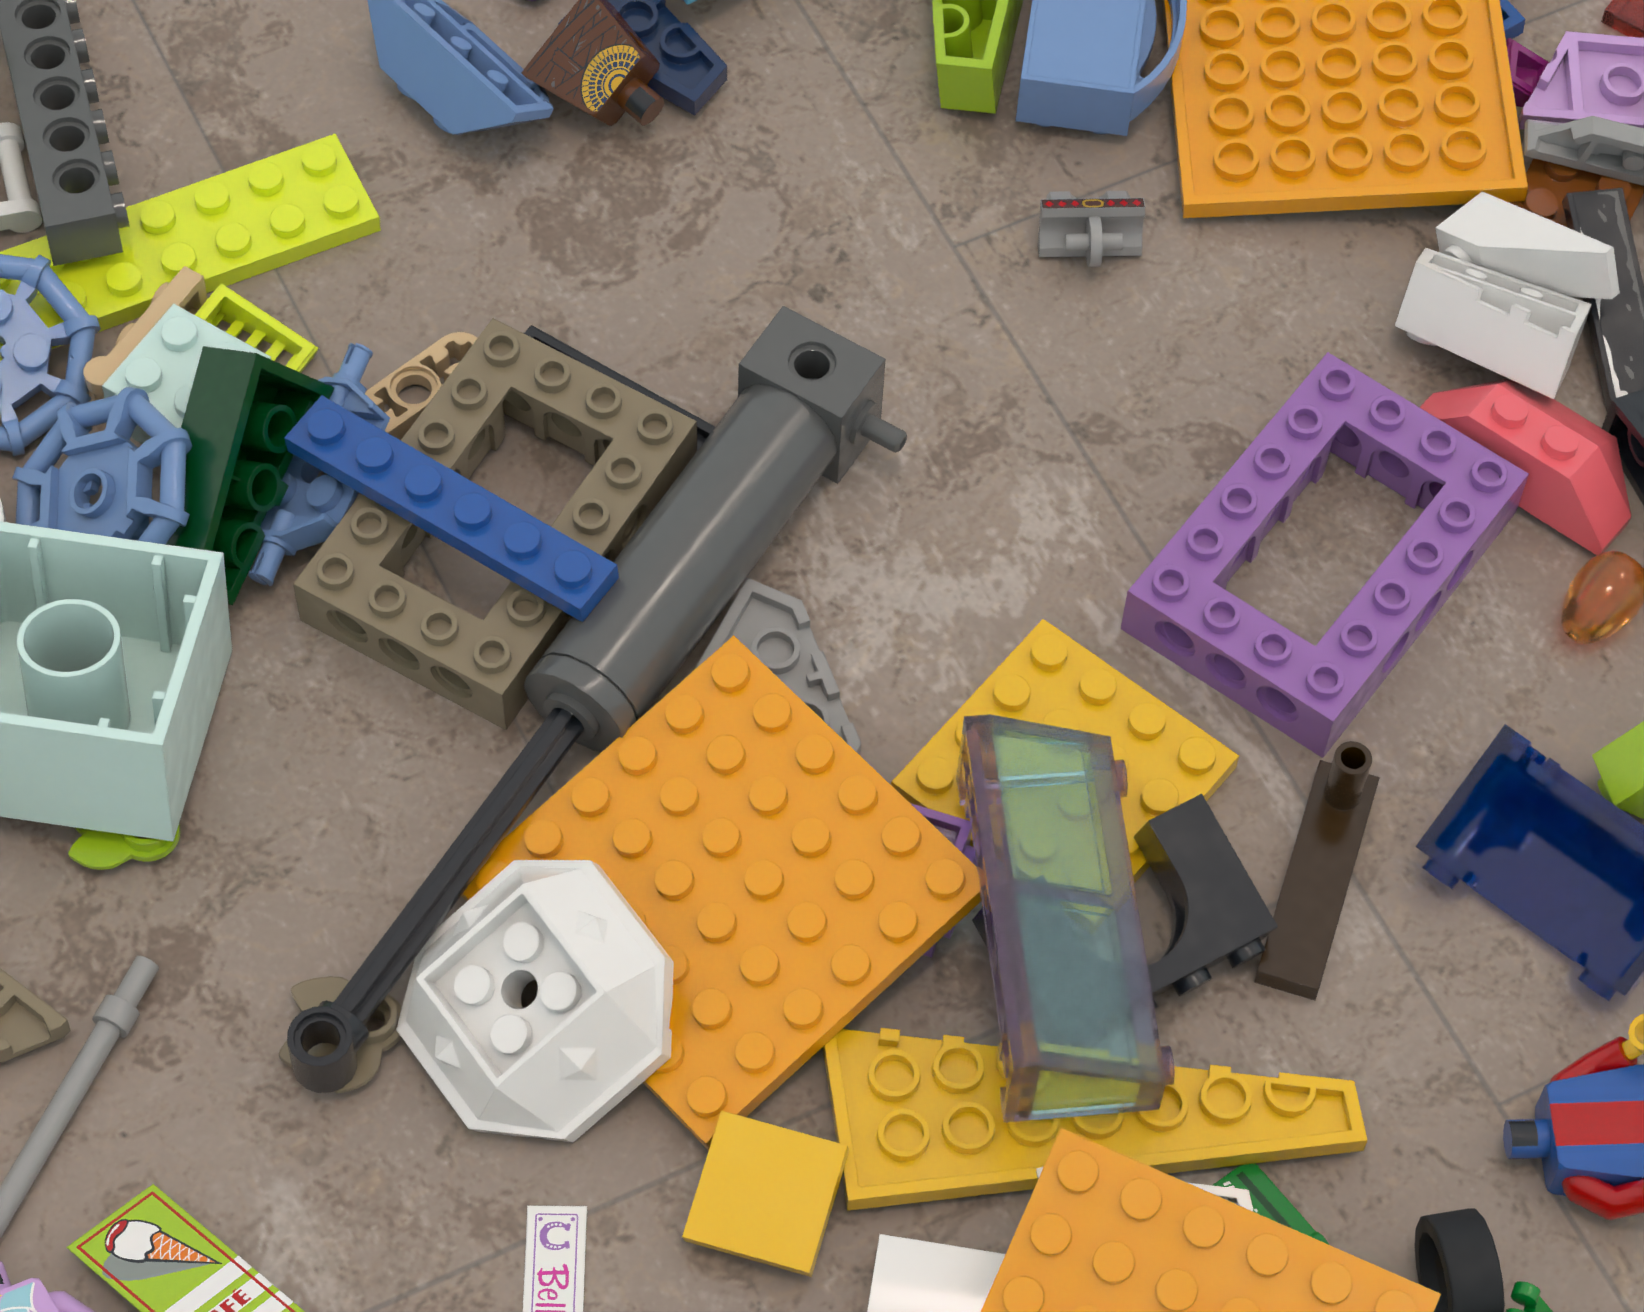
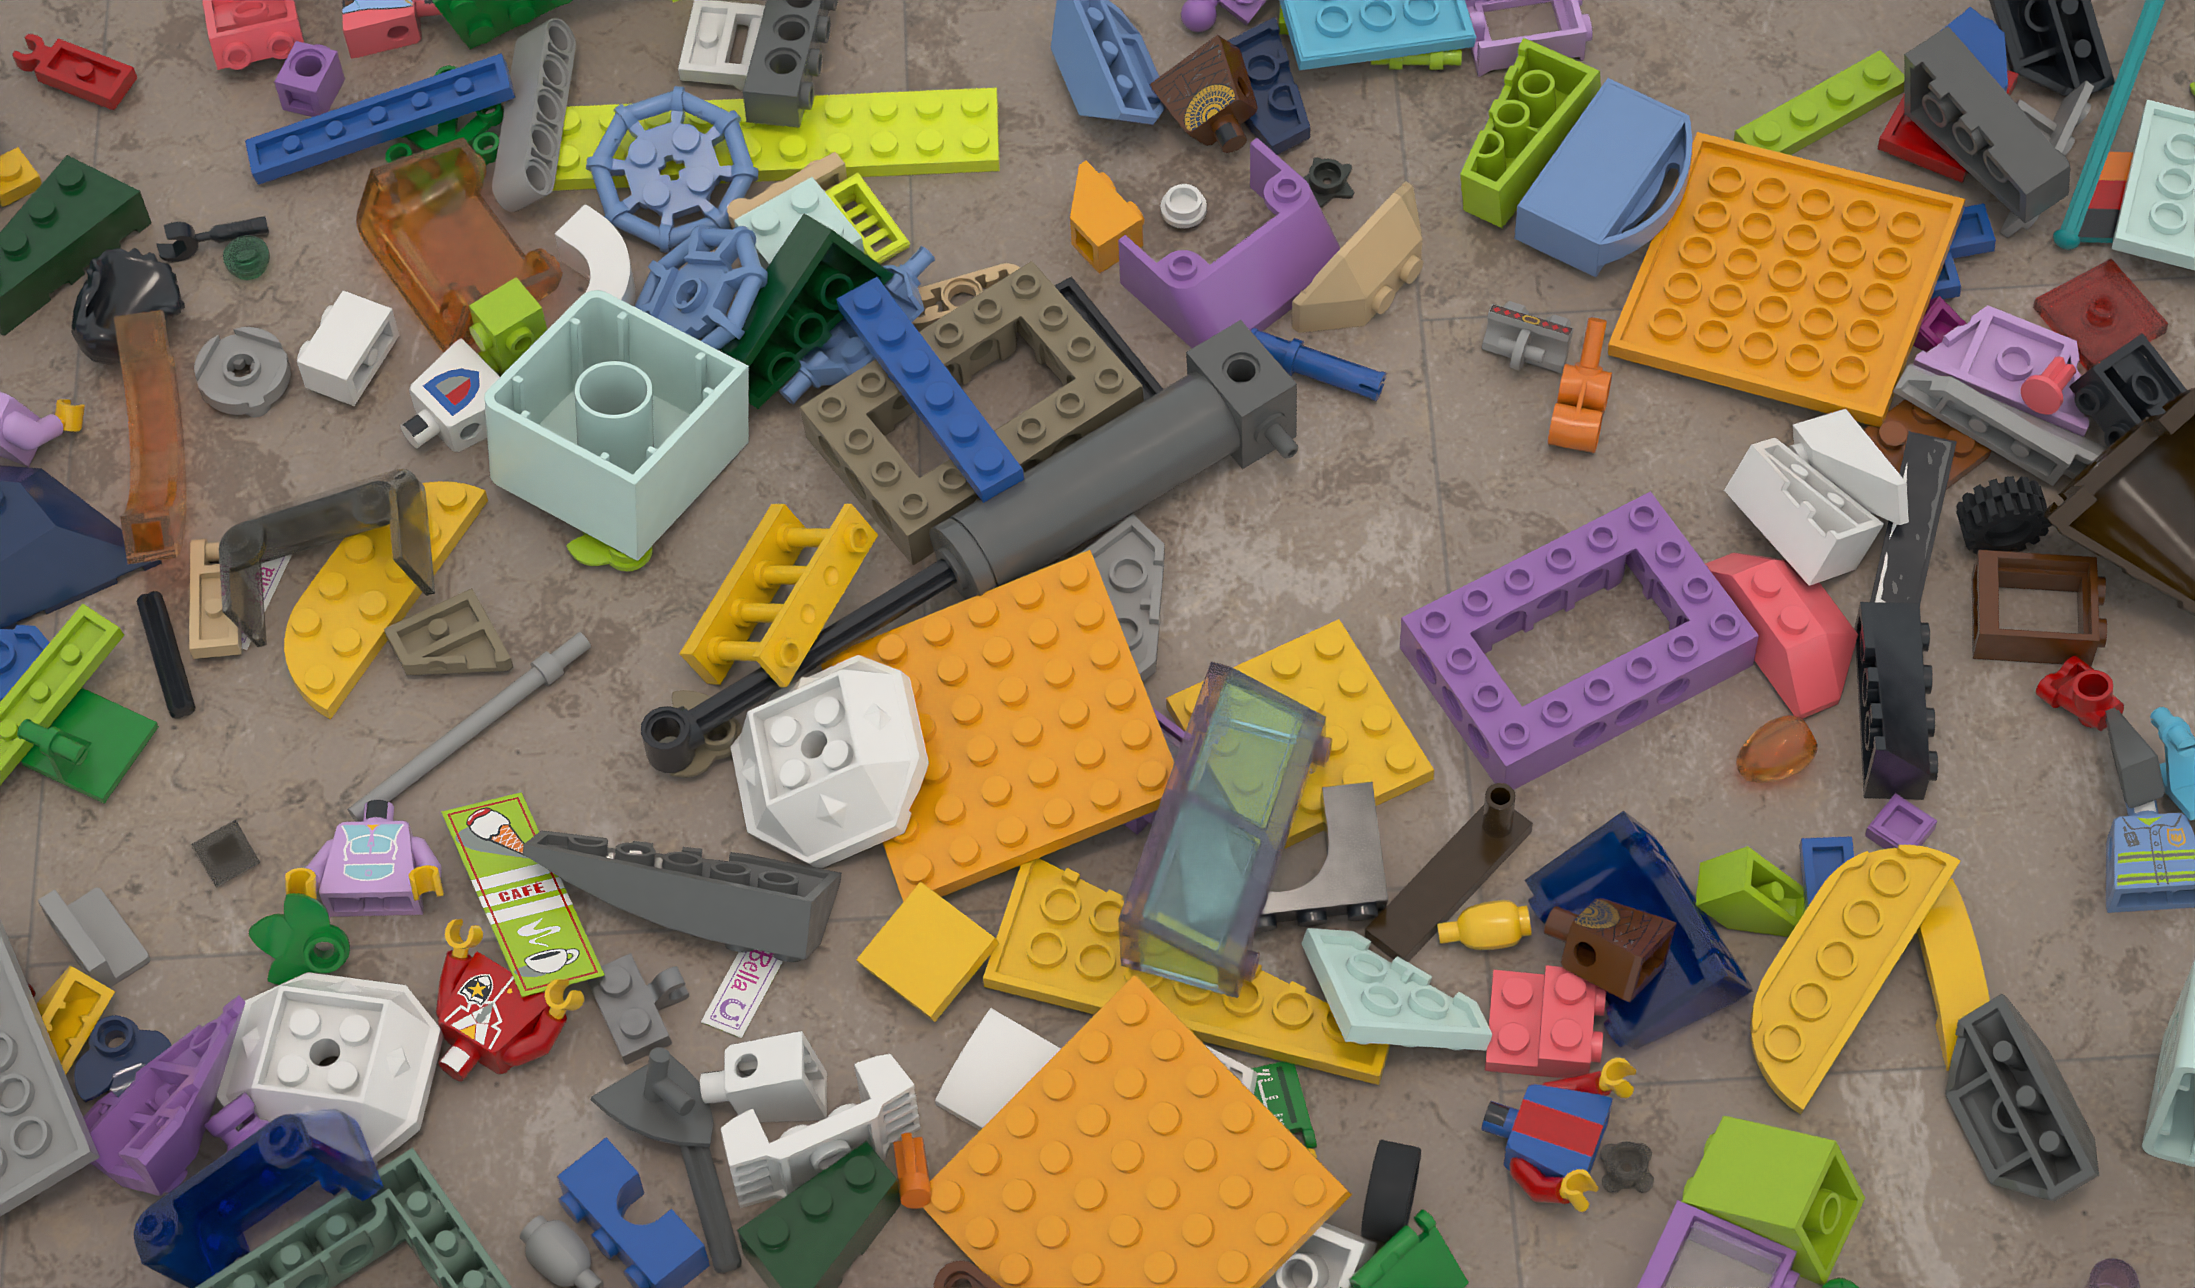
camera: 30 degrees right, 0 degrees up
none -> dark grey wedge [523,830,842,962]
none -> yellow fence [679,504,878,687]
none -> light orange slope [1070,160,1145,274]
none -> medium lavender windscreen [1118,138,1341,348]
none -> white plate [1161,184,1207,228]
none -> blue pin [1251,328,1386,401]
none -> tan wedge [1292,181,1423,333]
none -> pearl dark grey plate [1302,157,1354,208]
none -> light aqua plate [1302,928,1493,1051]
none -> yellow plant [1437,900,1532,950]
none -> coral plate [1485,965,1606,1078]
none -> reddish brown torso [1544,899,1677,1002]
none -> orange beam [1548,317,1612,453]

